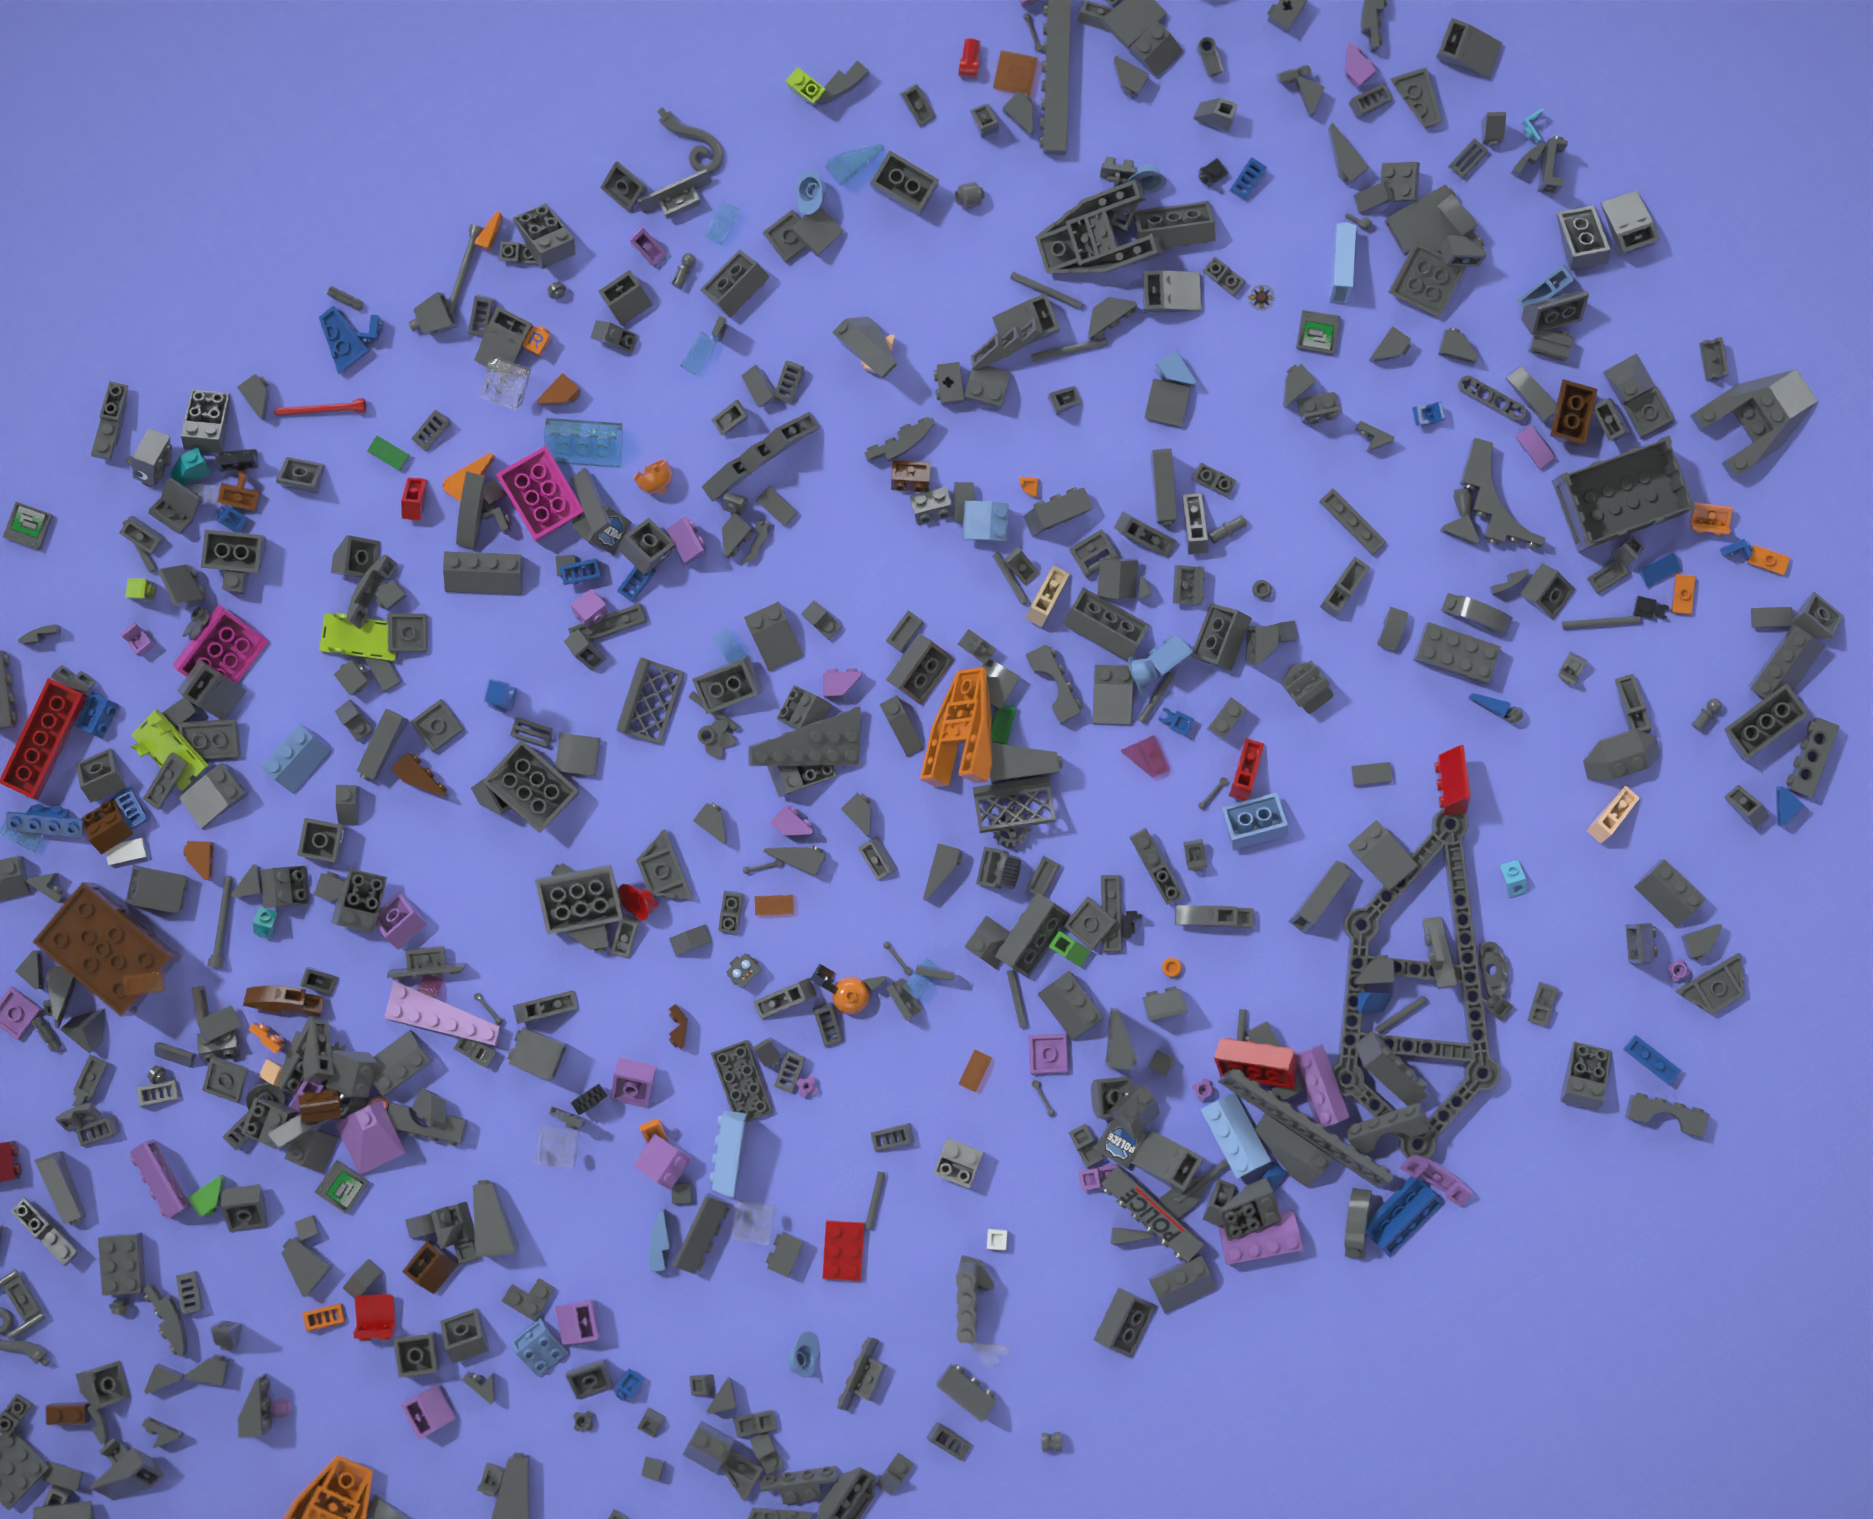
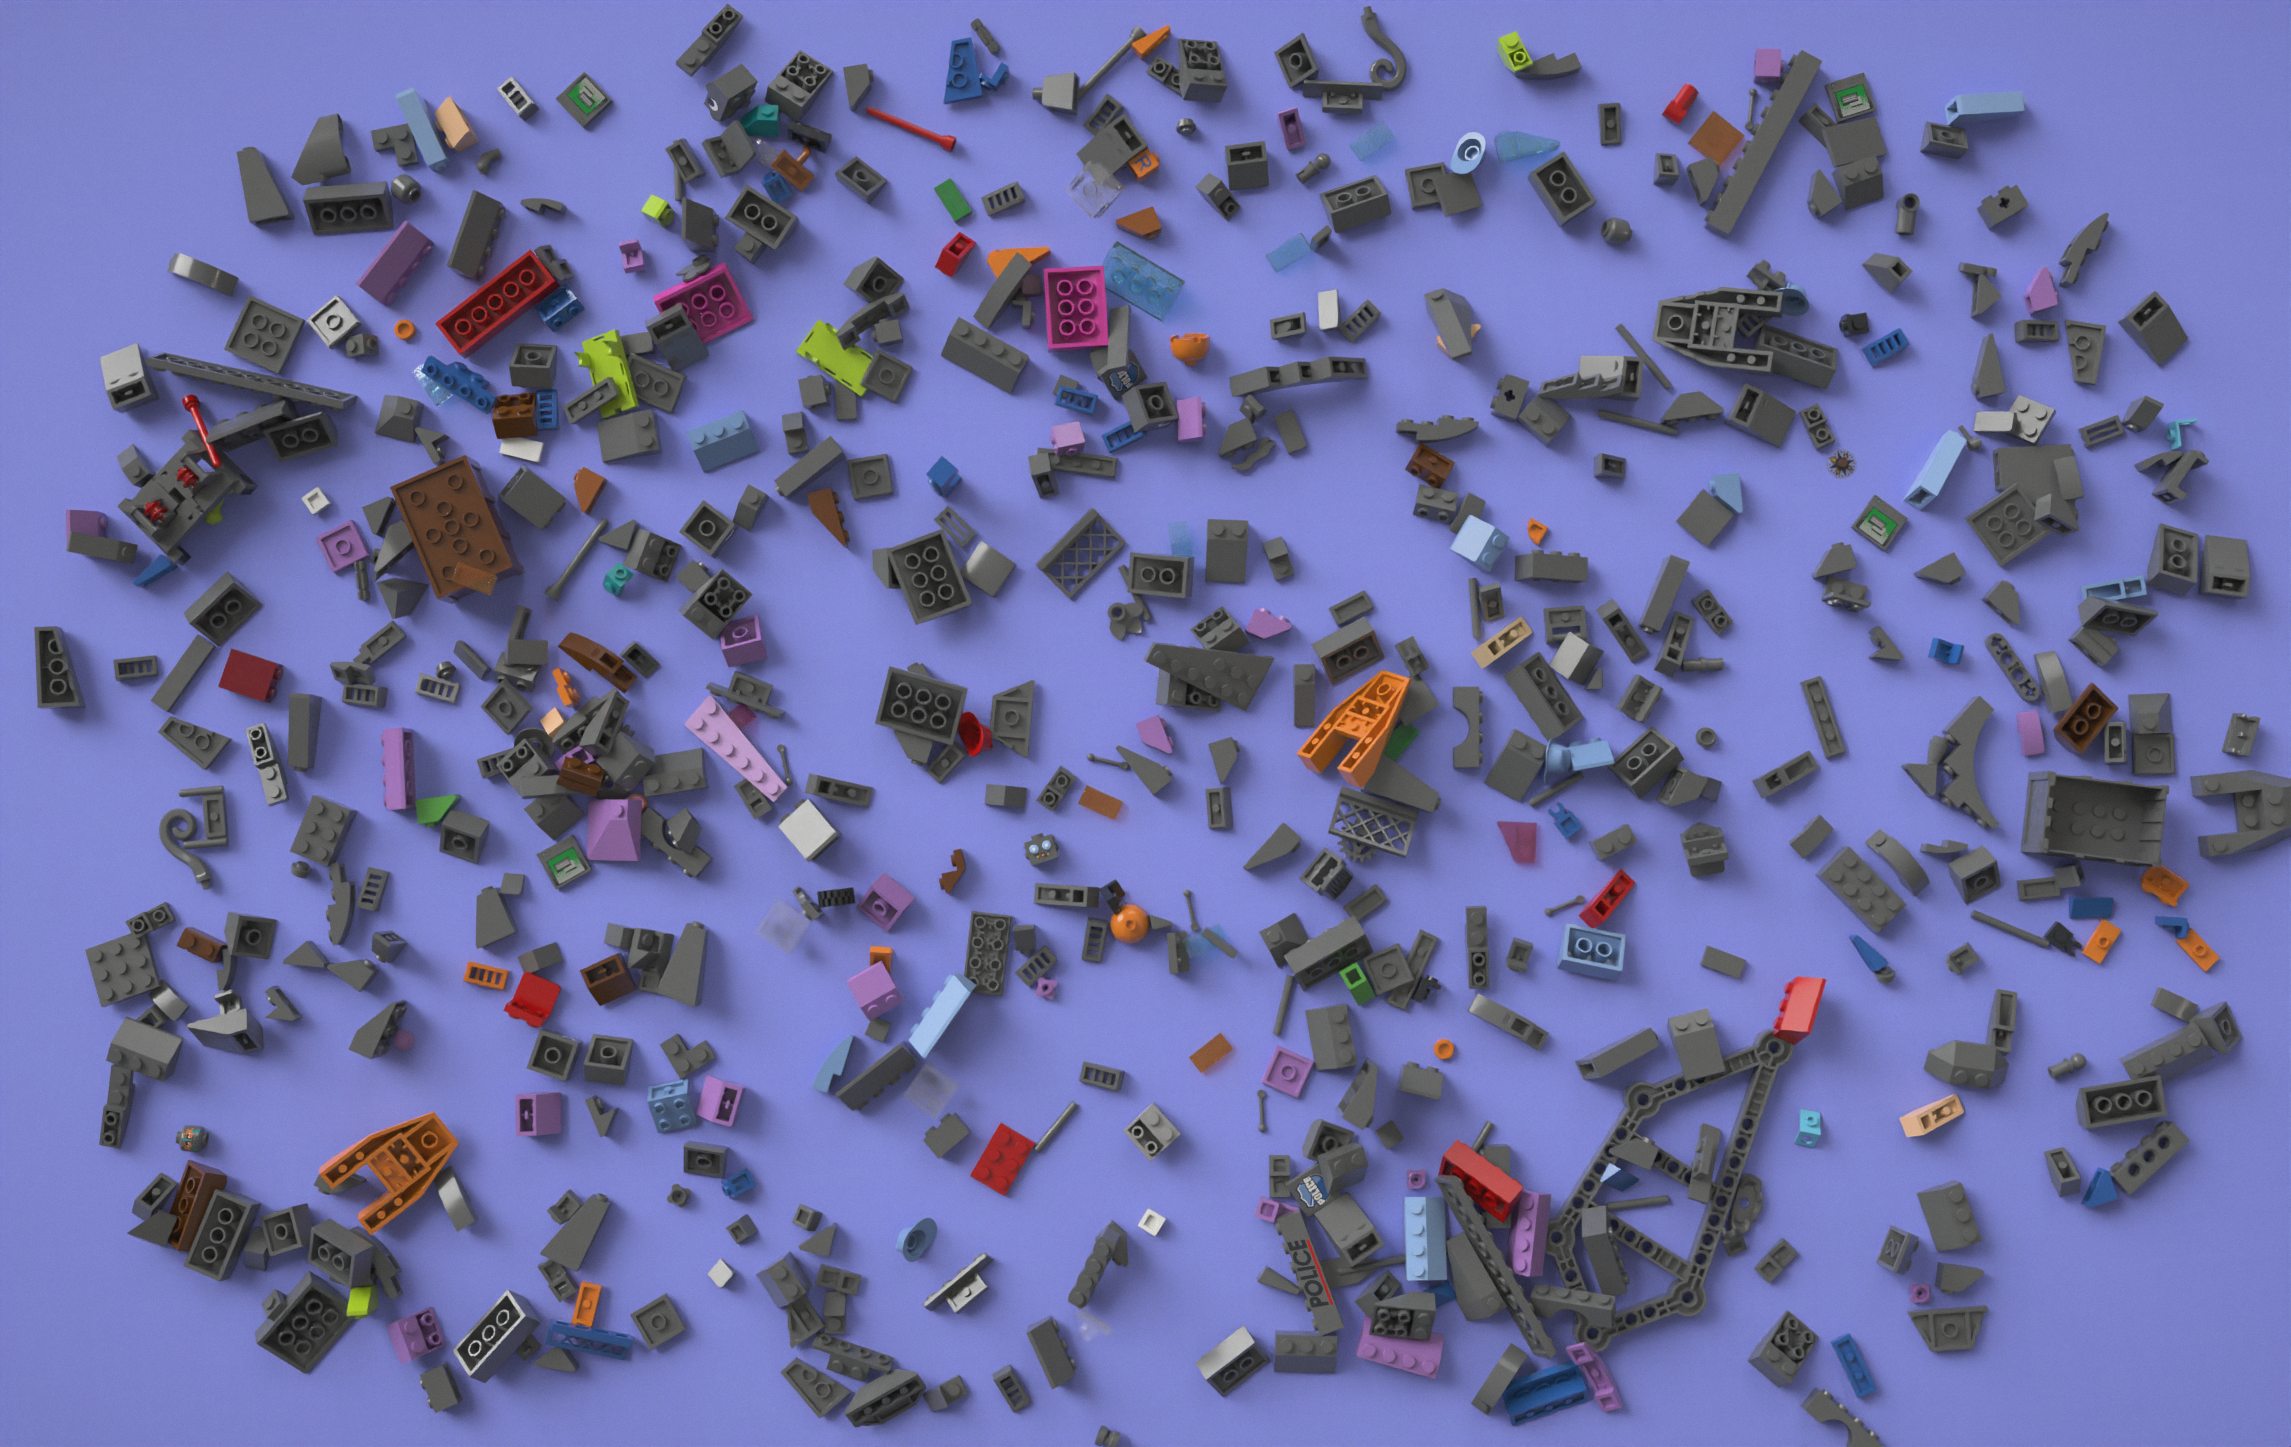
camera: 20 degrees right, 0 degrees up
dark grey slope [693,802,727,844] -> none

